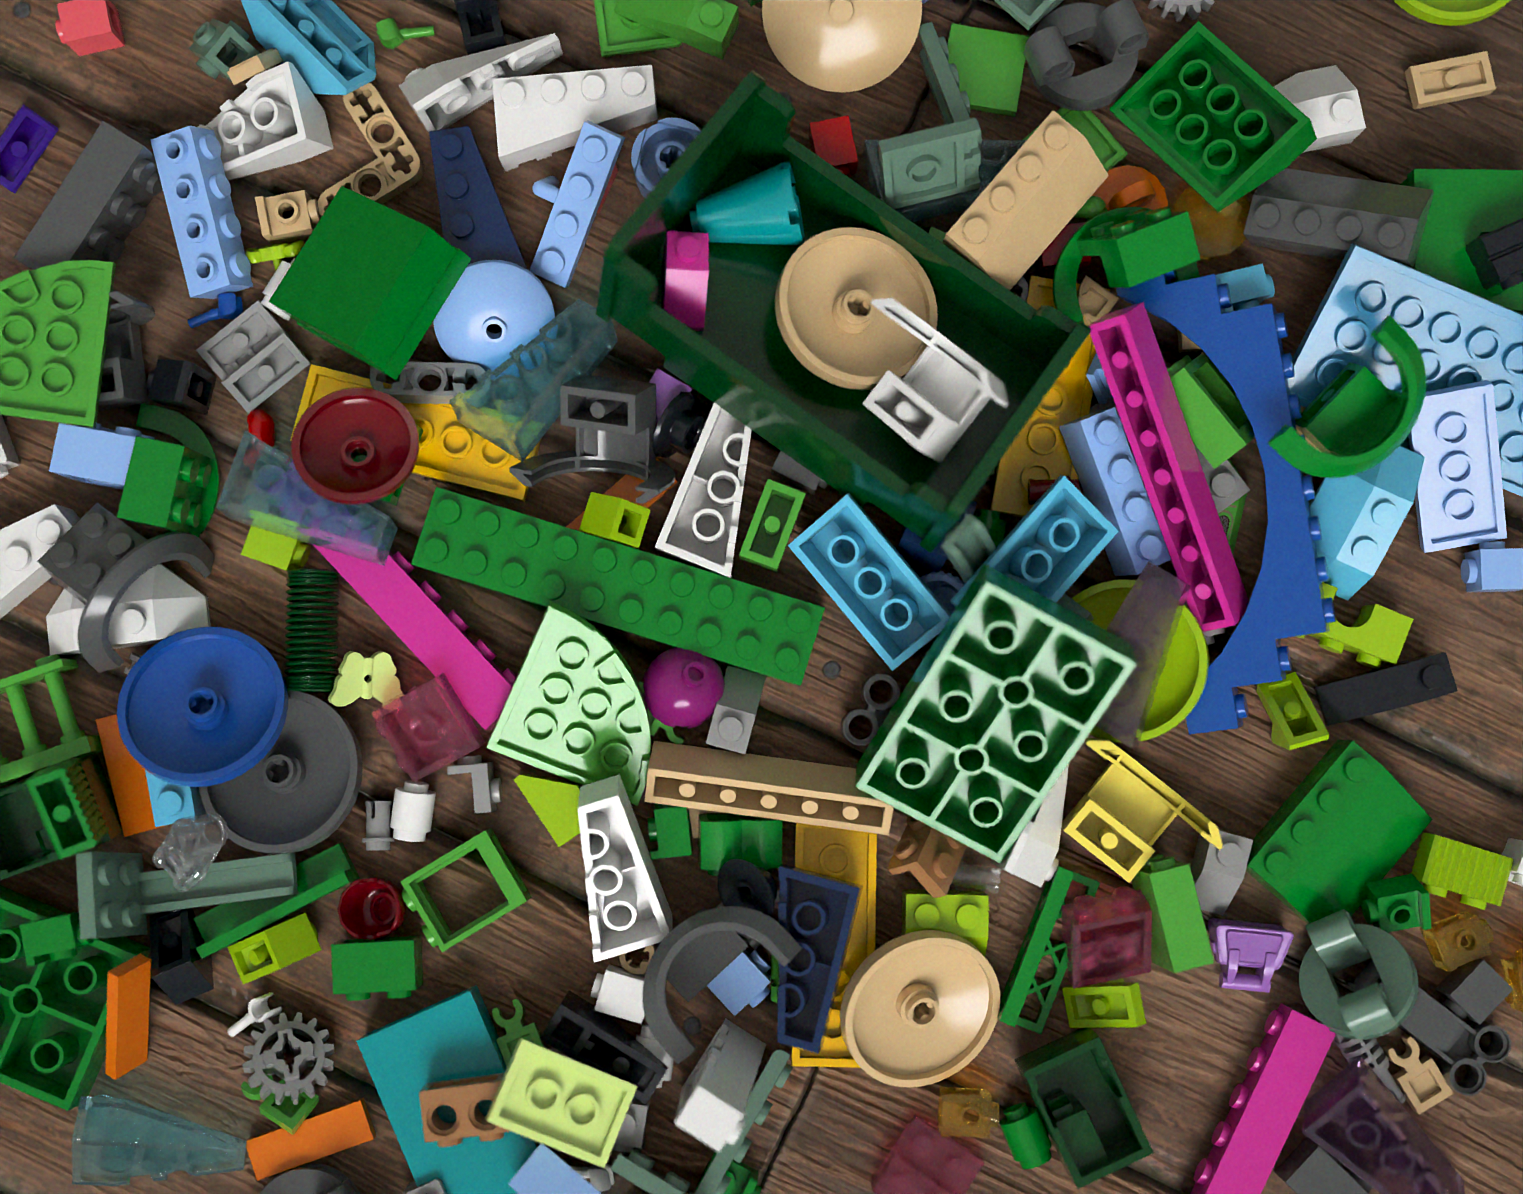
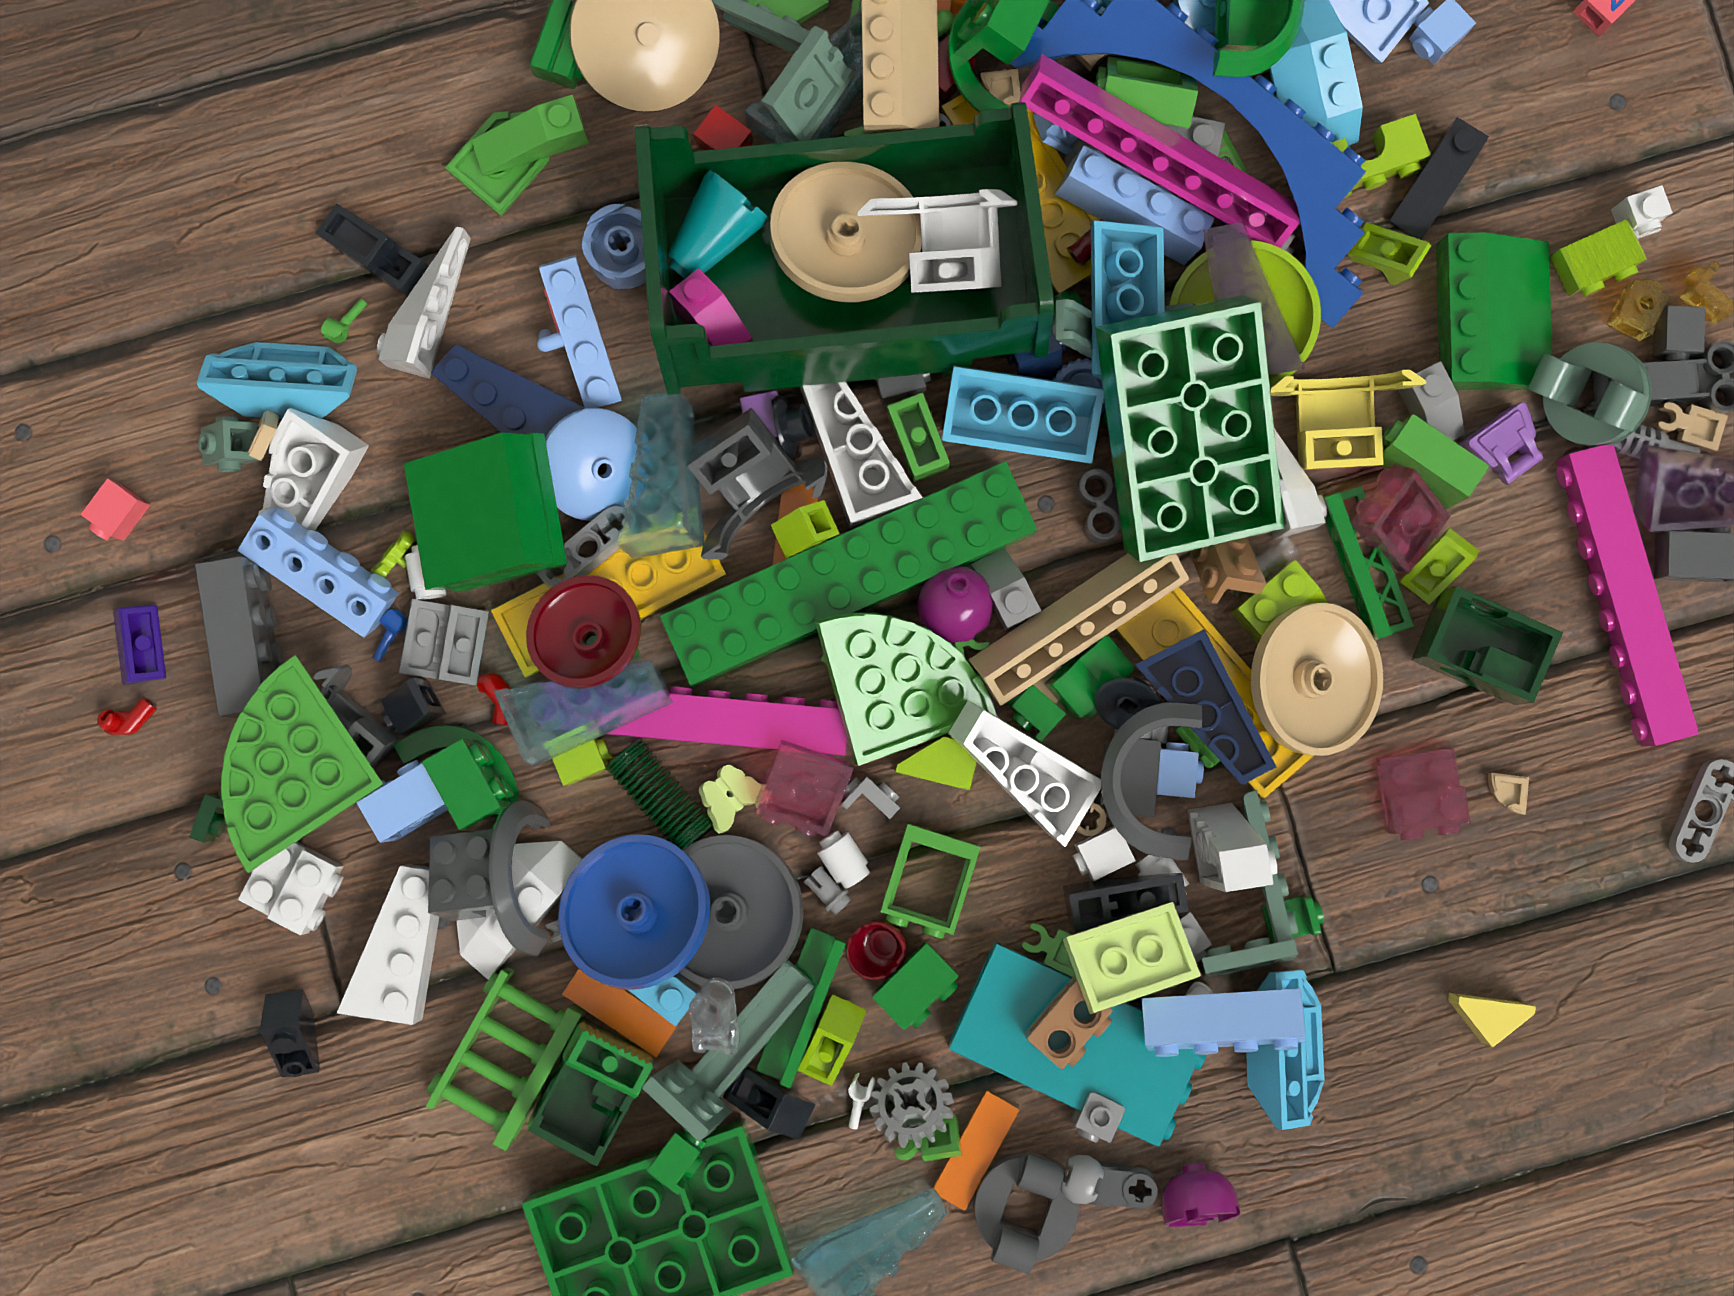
camera: 40 degrees left, 0 degrees up
orange tile [105,954,151,1080] -> none
tan brick [255,190,321,245] -> none
tan beam [317,83,424,217] -> none
white wedge [492,65,658,172] -> none
clear yellow brick [937,1087,999,1138] -> none
green brick [999,1103,1052,1169] -> none
green brick [1361,874,1432,933] -> none

